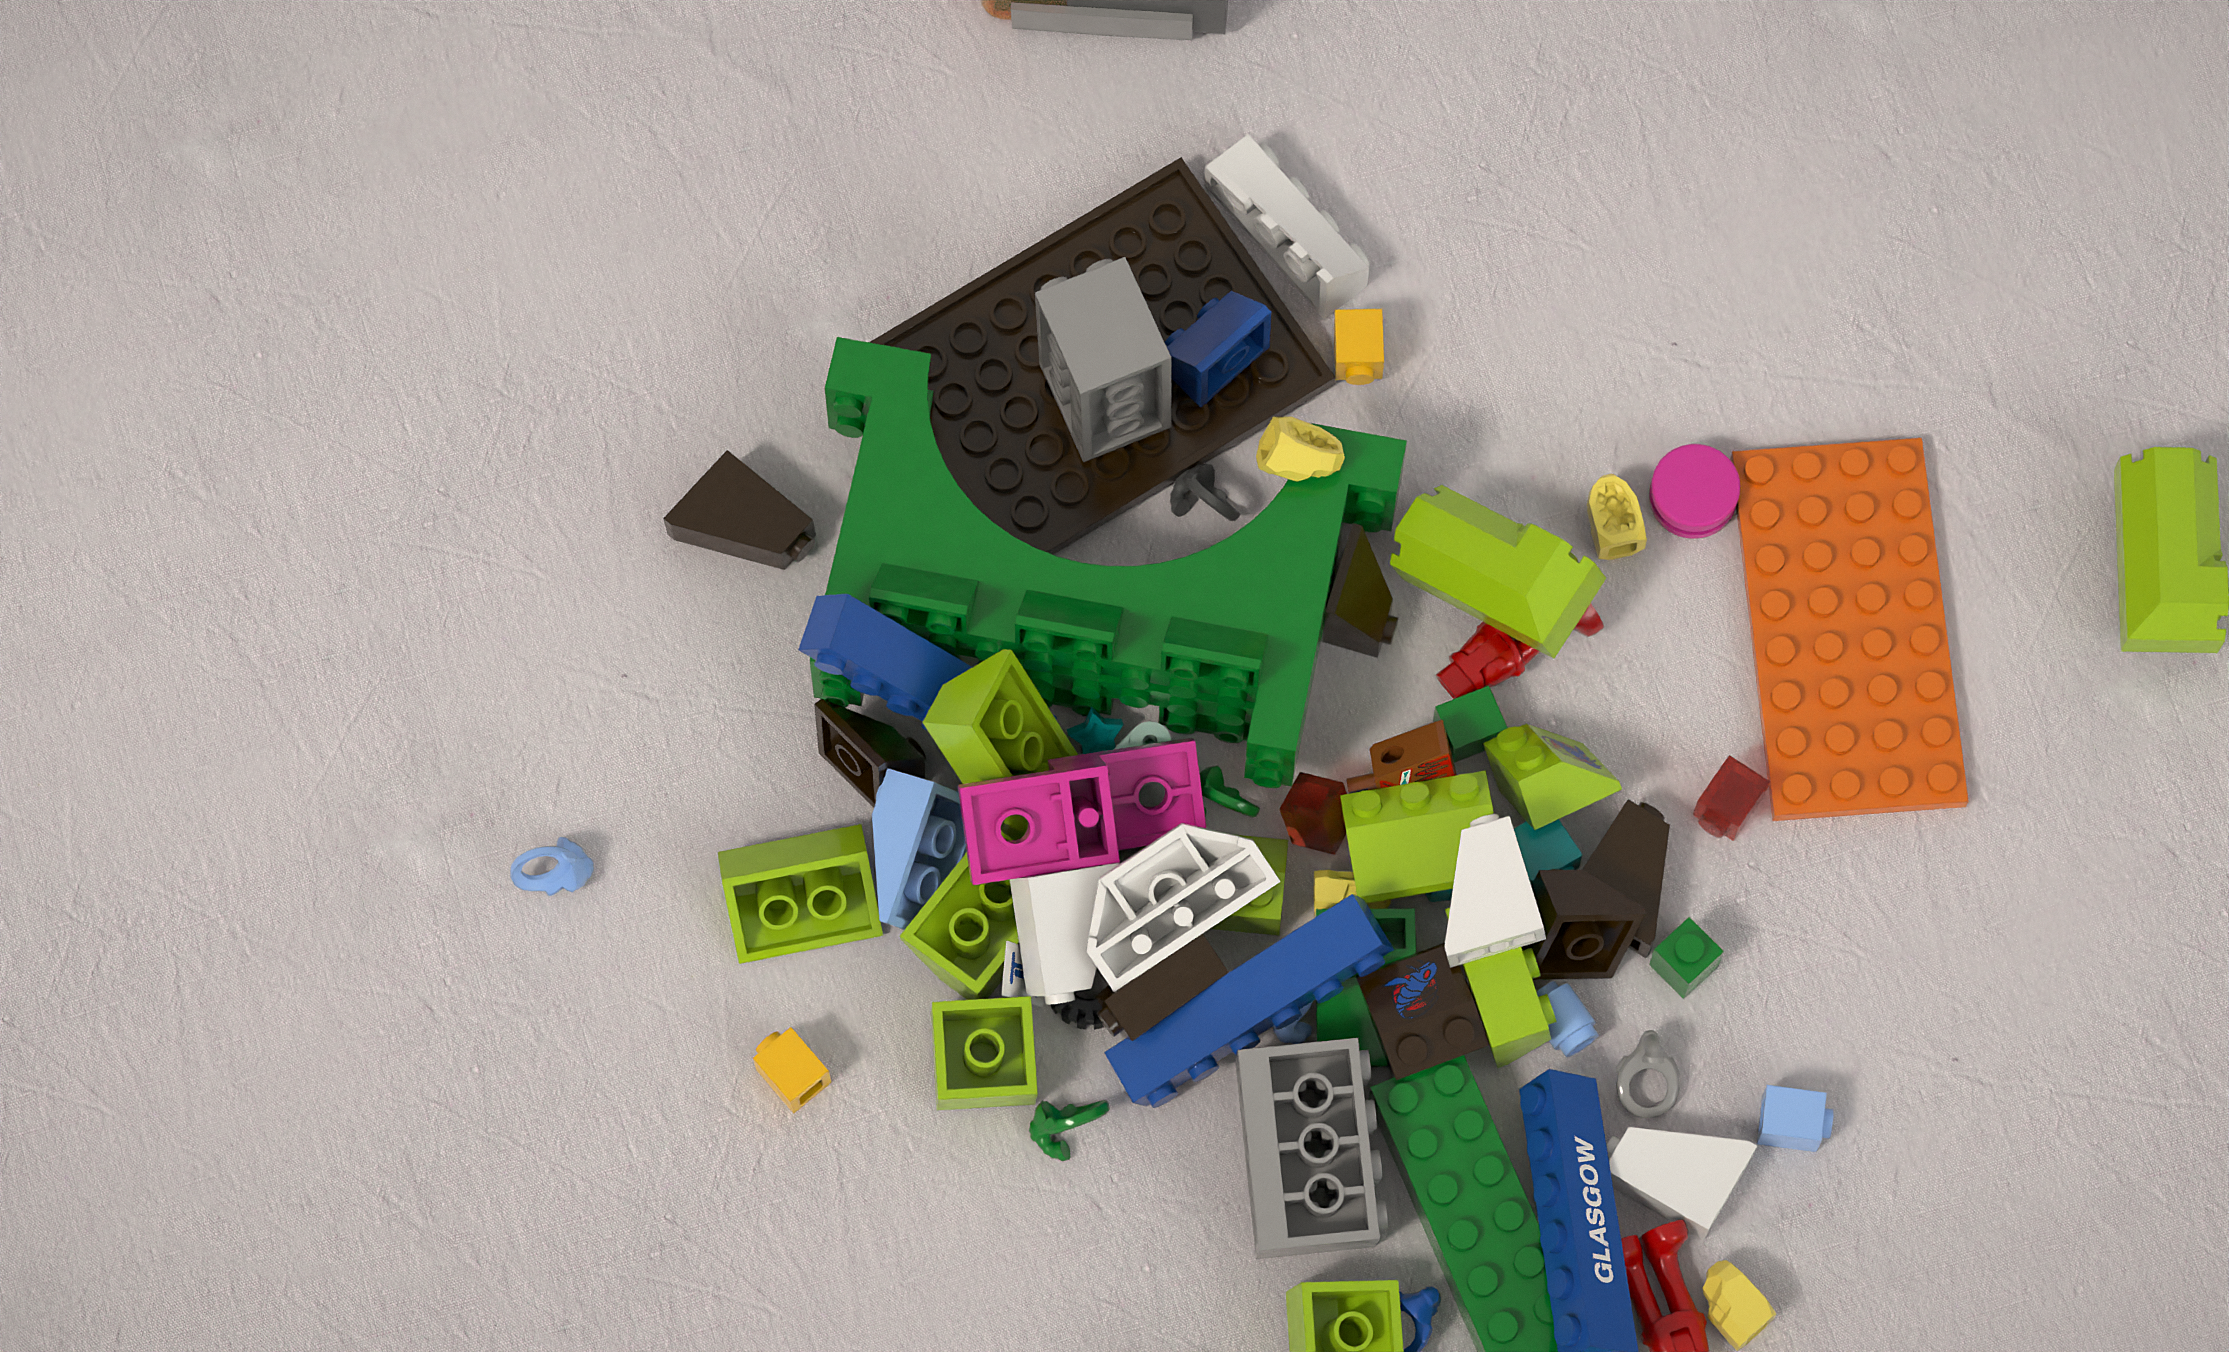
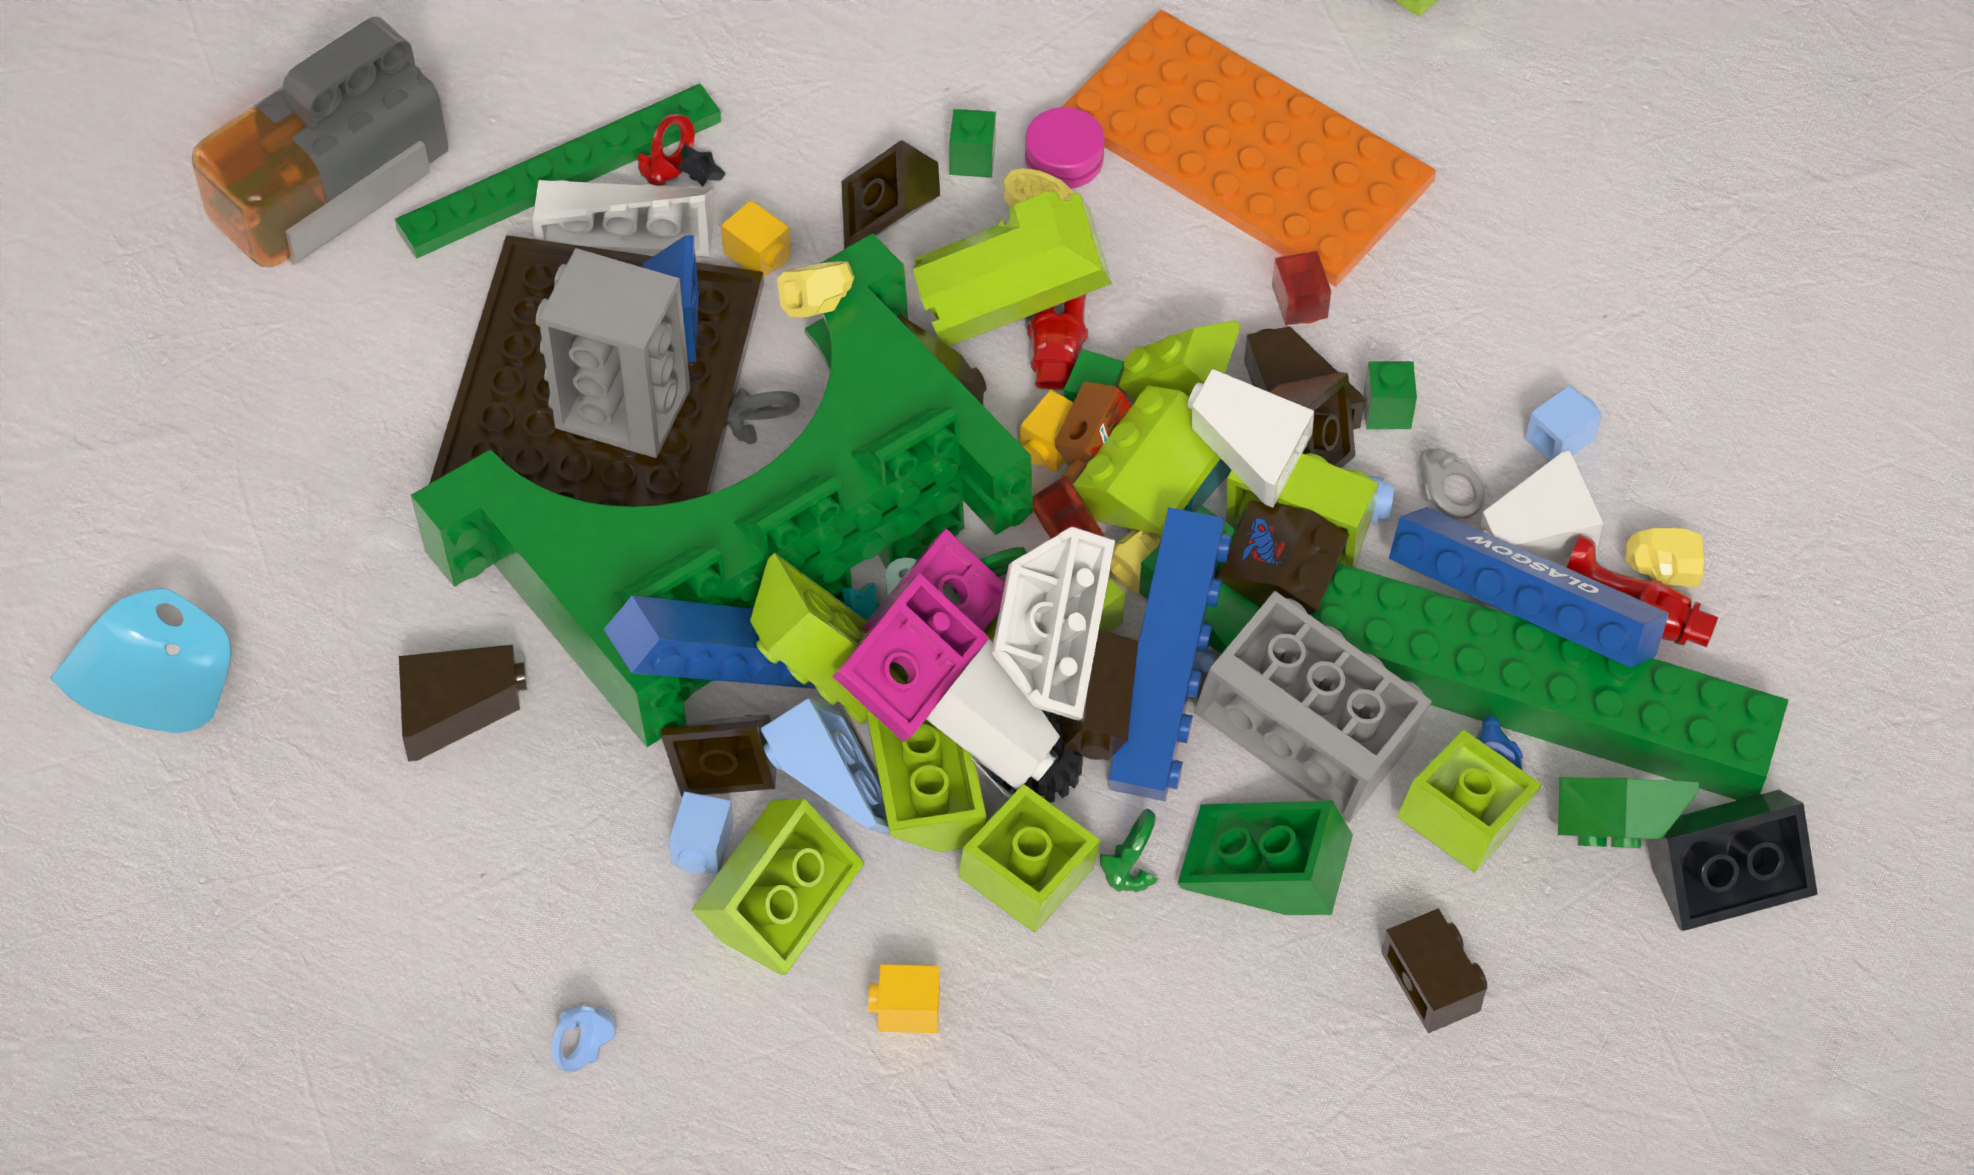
camera: 50 degrees left, 15 degrees down
none -> medium azure piece [50,588,231,733]
none -> green plate [395,83,721,259]
none -> red piece [637,114,695,186]
none -> light blue brick [669,791,734,874]
none -> black piece [678,145,726,187]
none -> dark brown slope [841,140,940,249]
none -> green brick [949,109,996,178]
none -> yellow brick [1020,390,1074,473]
none -> green slope [1178,800,1353,915]

